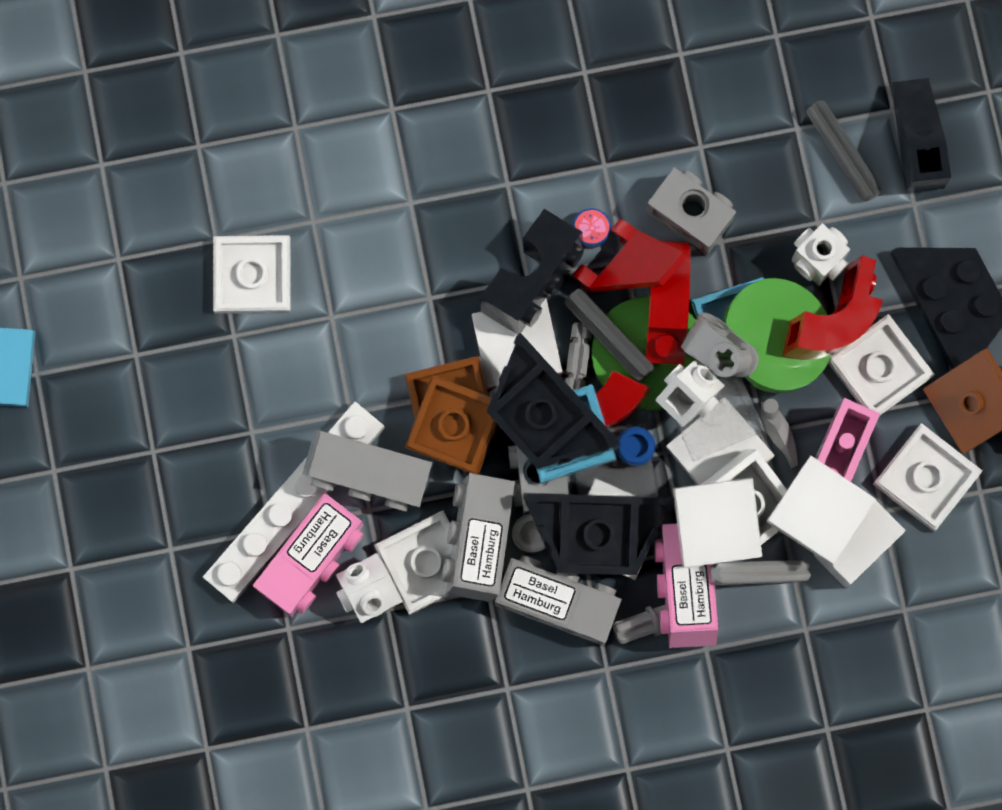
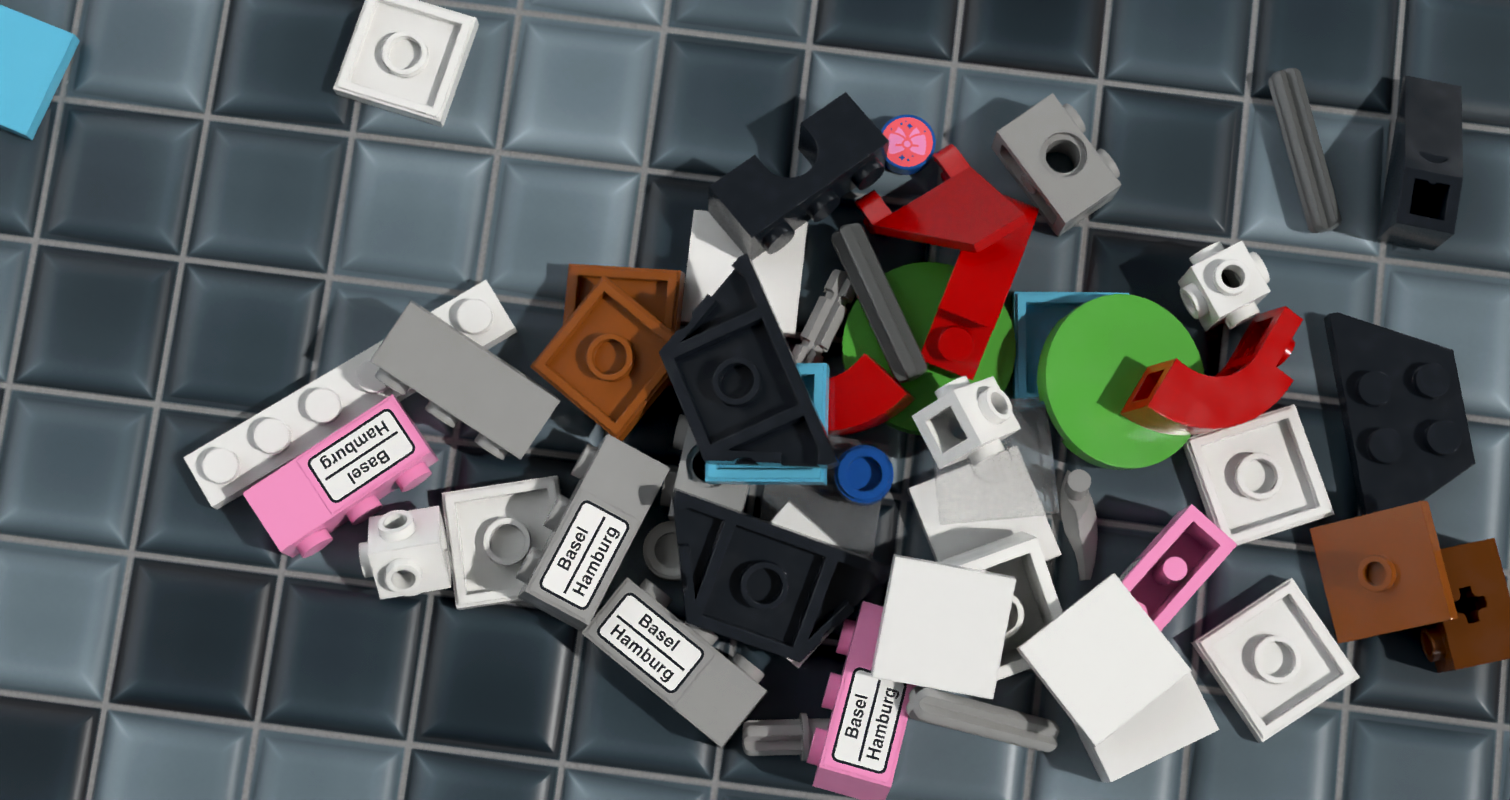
camera: 20 degrees right, 0 degrees up
light grey piece [681,312,759,377] -> none

